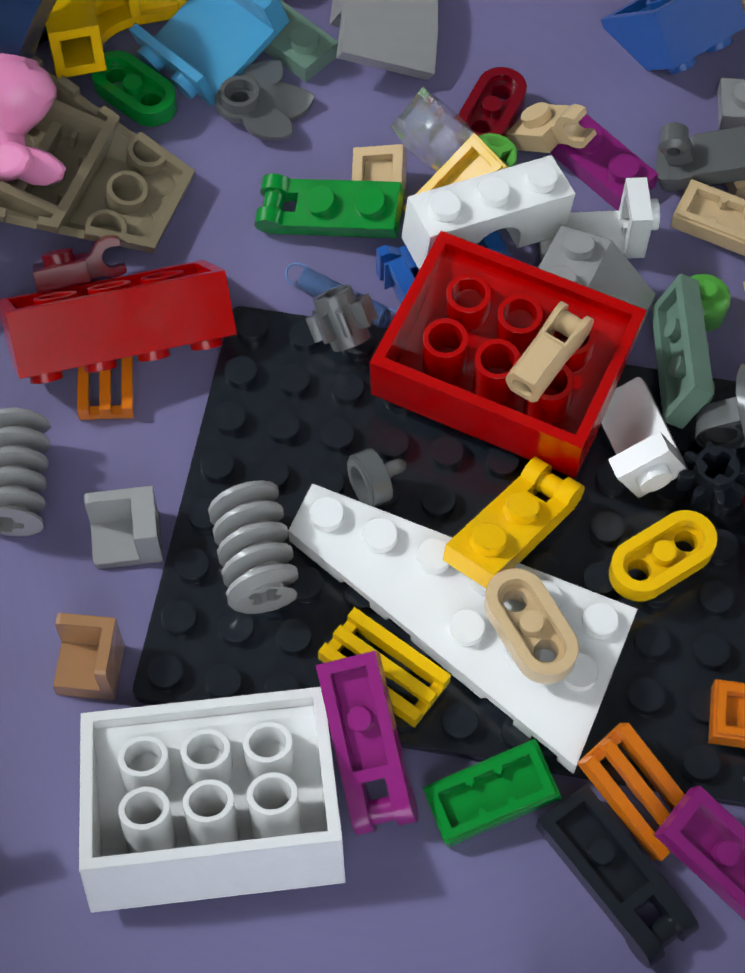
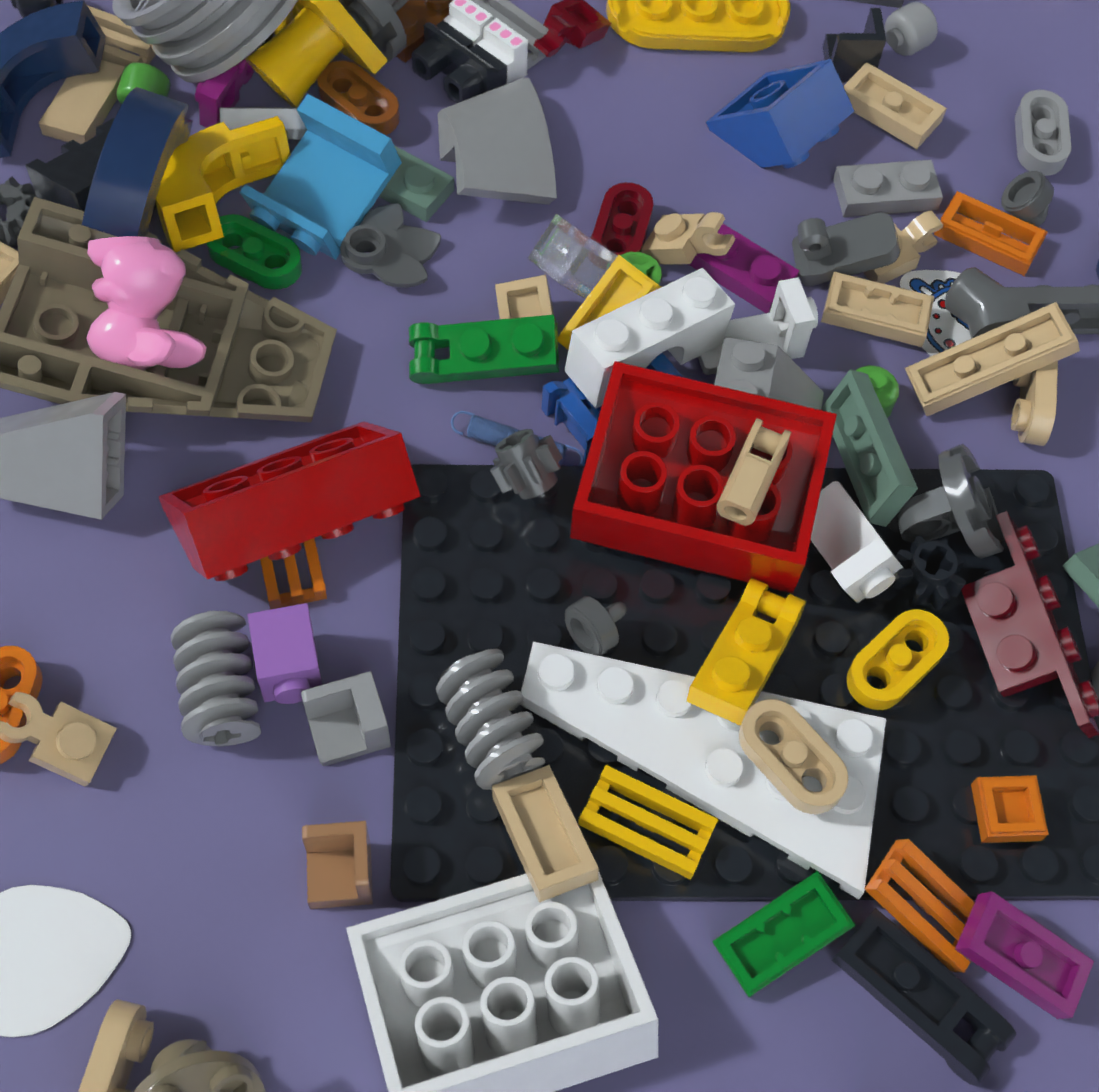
camera: 15 degrees left, 0 degrees up
dark red plate [33,235,127,293] -> none
magenta plate [316,651,419,835] -> none
none -> medium lavender brick [247,603,323,704]
none -> tan tile [492,765,599,903]

